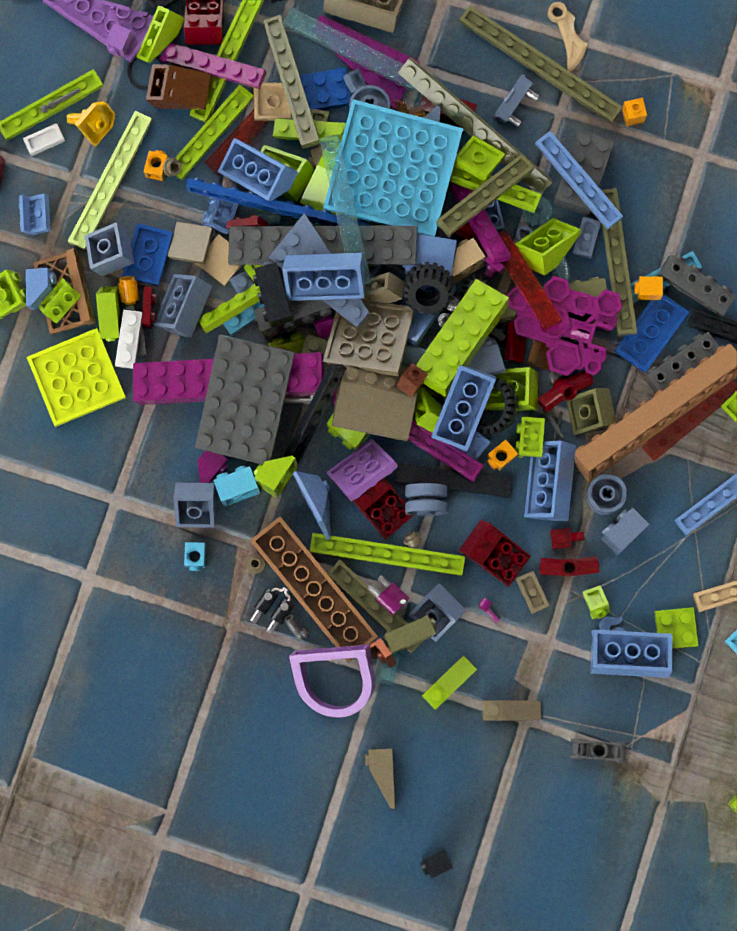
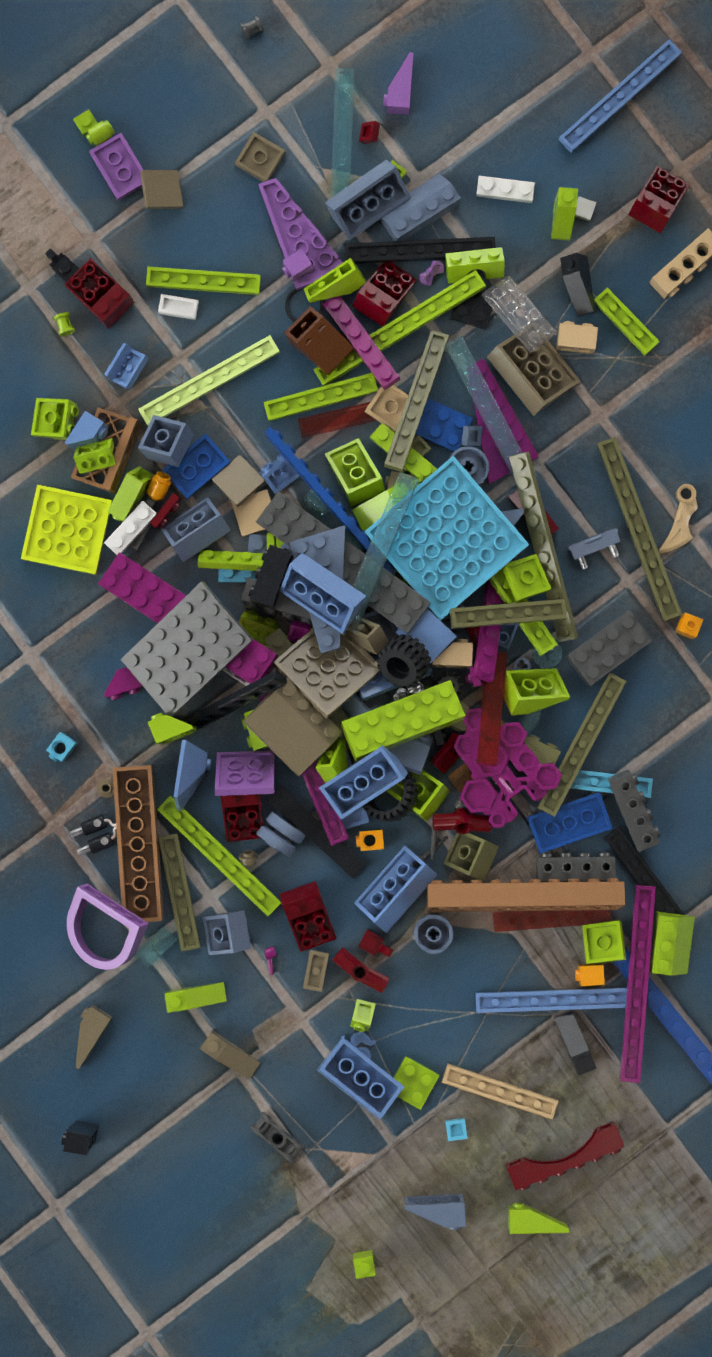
camera: 30 degrees right, 5 degrees up
dark grey piece [41,88,81,113] -> none
yellow piece [67,101,115,147] -> none
light orange brick [144,150,168,182] -> none
dark tan plate [163,157,181,176] -> none
sand blue brick [174,483,216,528] -> none
medium azure brick [213,465,260,507] -> none
medium blue slope [218,138,298,202] -> none
dark red plate [226,215,268,229] -> none
dark grey arm [284,615,309,640] -> none
magenta piece [368,575,410,616] -> none
copper bracket [370,638,396,668] -> none
olive window [382,615,437,654] -> none
clear orange panel [393,99,427,118] -> none
copper brick [396,363,428,398] -> none
lime bracket [515,417,545,458] -> none
medium blue plate [535,131,623,230] -> none
sand blue plate [572,217,601,259] -> none
sand blue brick [601,508,649,555] -> none
light orange brick [634,276,663,300] -> none

